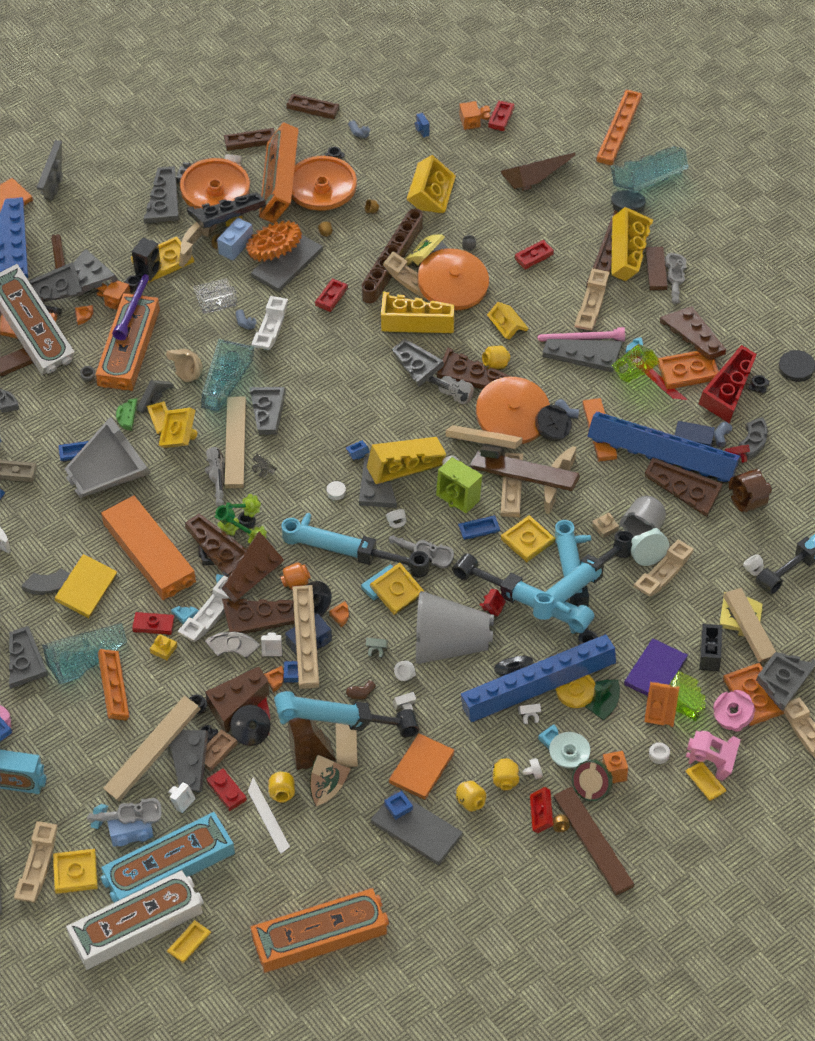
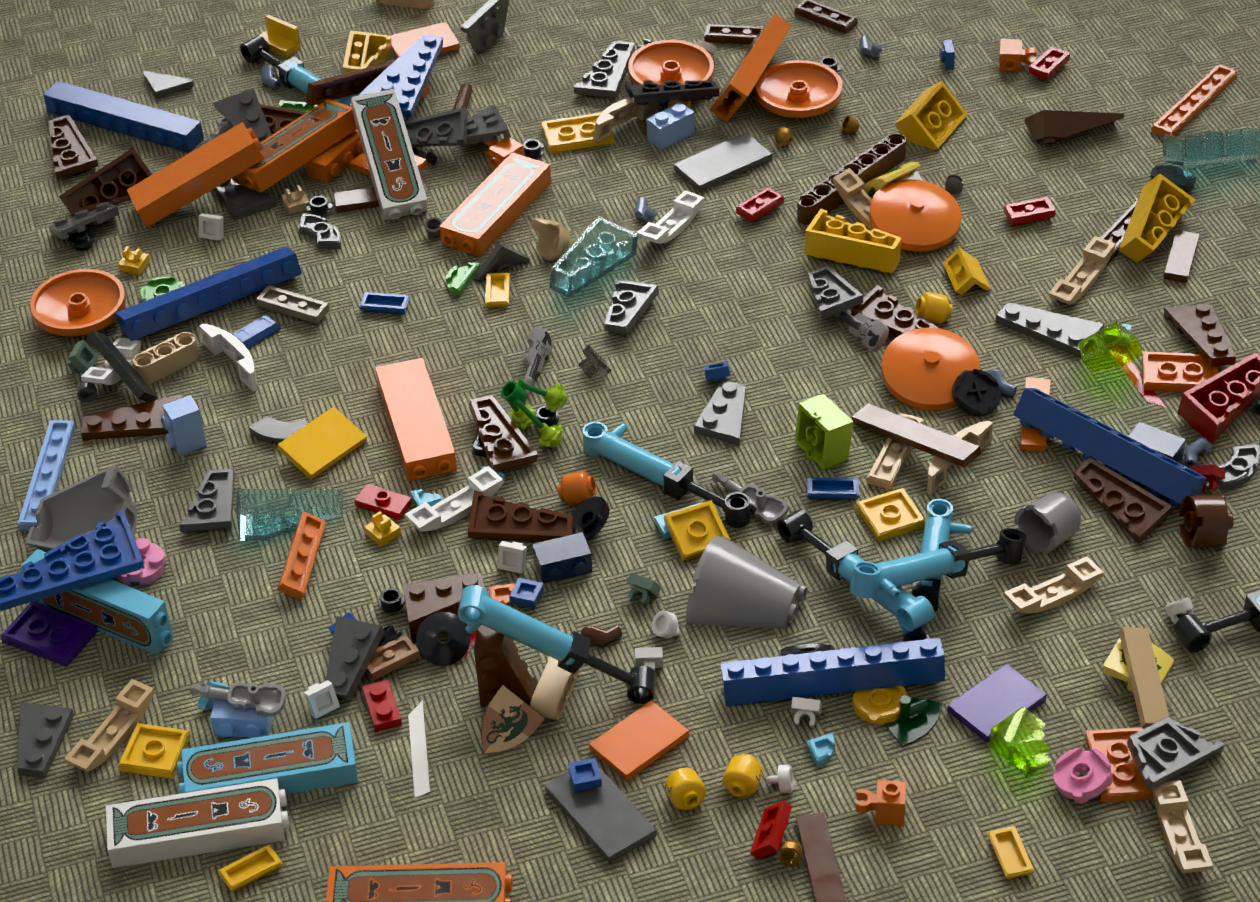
camera: 20 degrees right, 10 degrees down
light grey cone [65,417,151,499] -> none
orange tile [75,305,93,325] -> none
tan tile [103,696,200,802] -> none
dark purple piece [112,274,149,340] -> none
black brick [132,237,161,281] -> none
yellow tile [158,408,198,448] -> none
clear bracket [193,278,237,314] -> none
tile [205,632,261,658] -> none
reddish brown wing [221,531,284,603] -> none
tan tile [225,396,246,488] -> none
orange gear [246,220,302,262] -> none
yellow head [268,772,295,803] -> none
tan tile [293,585,319,689] -> none
white tile [327,481,346,500] -> none
orange tile [329,601,349,628] -> none
yellow wedge [367,437,446,484] -> none
white tile [386,509,406,529] -> none
tan tile [445,425,522,449] -> none
black tile [480,444,506,459] -> none
red tile [480,589,506,617] -> none
bright pink piece [538,327,625,342] -> none
light aqua dish [549,732,590,768] -> none
tile [572,759,613,801] -> none
tan tile [592,513,619,538] -> none
light aqua tile [631,528,669,566] -> none
orange plate [644,682,680,727] -> none
white tile [649,743,670,764] -> none
light grey piece [665,253,687,304] -> none
bright pink tile [686,731,741,781] -> none
black brick [699,624,722,672] -> none

